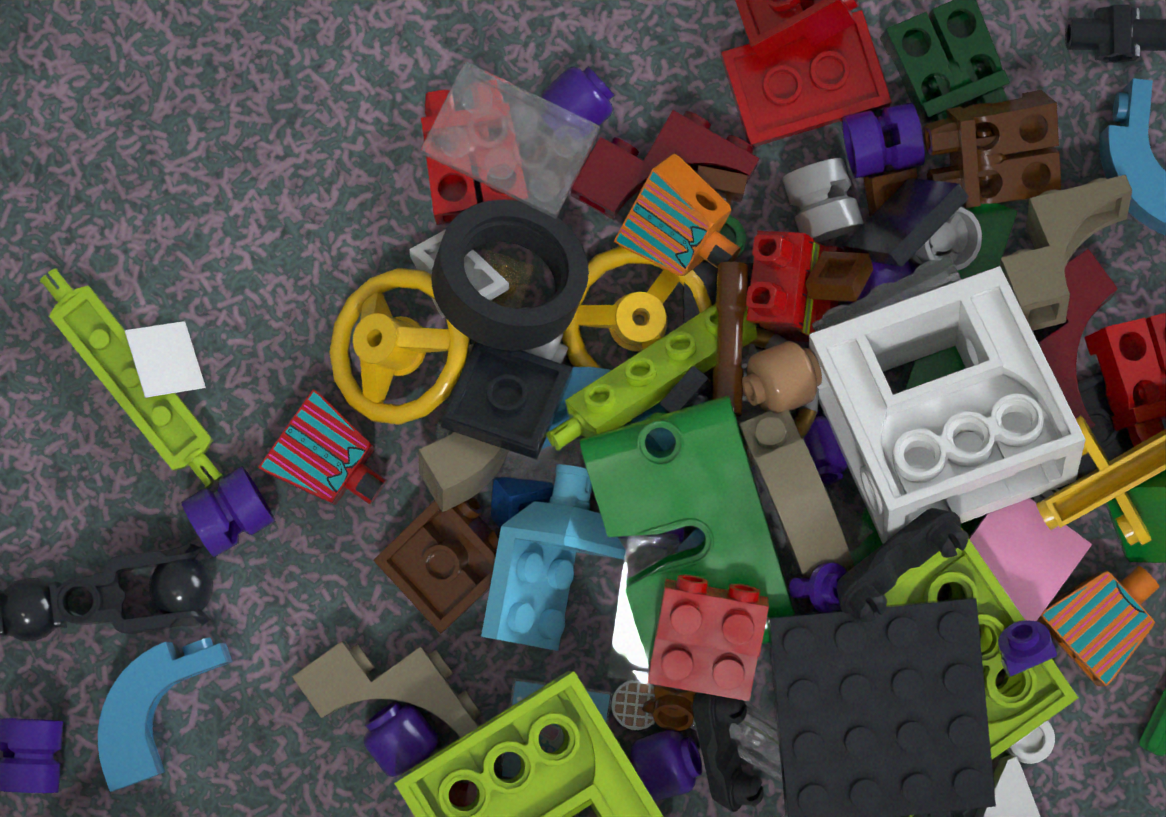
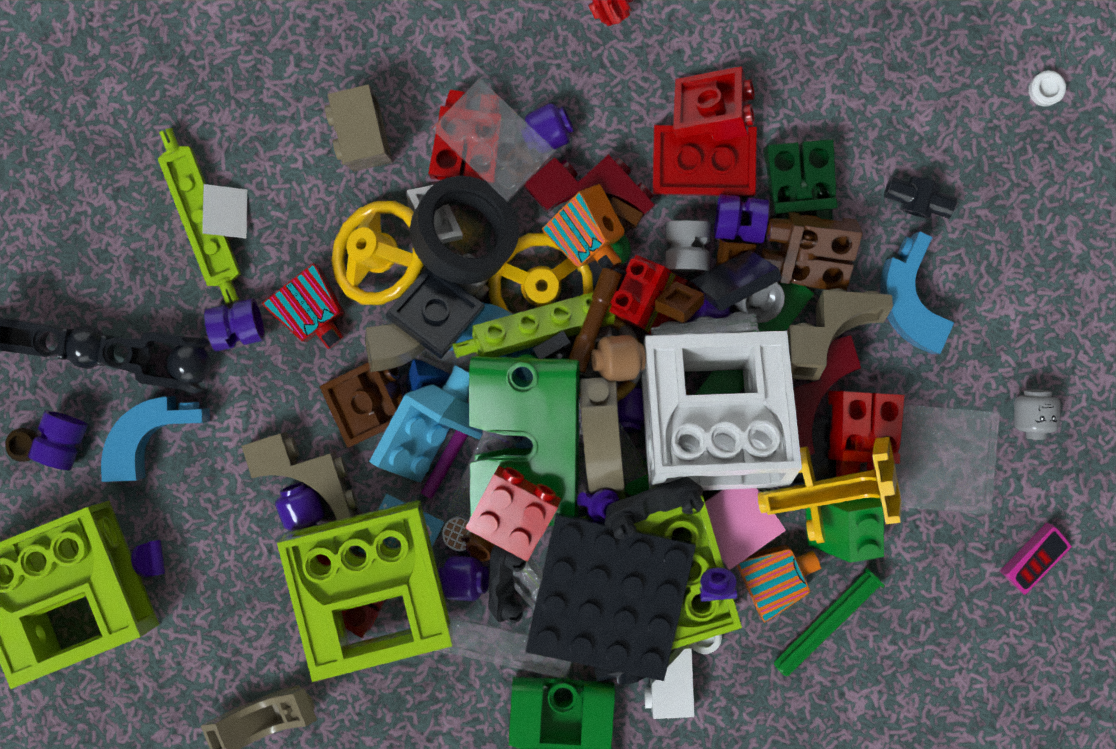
camera: 25 degrees right, 5 degrees up
none -> dark tan brick [324,84,393,172]
none -> magenta bar [421,430,468,499]

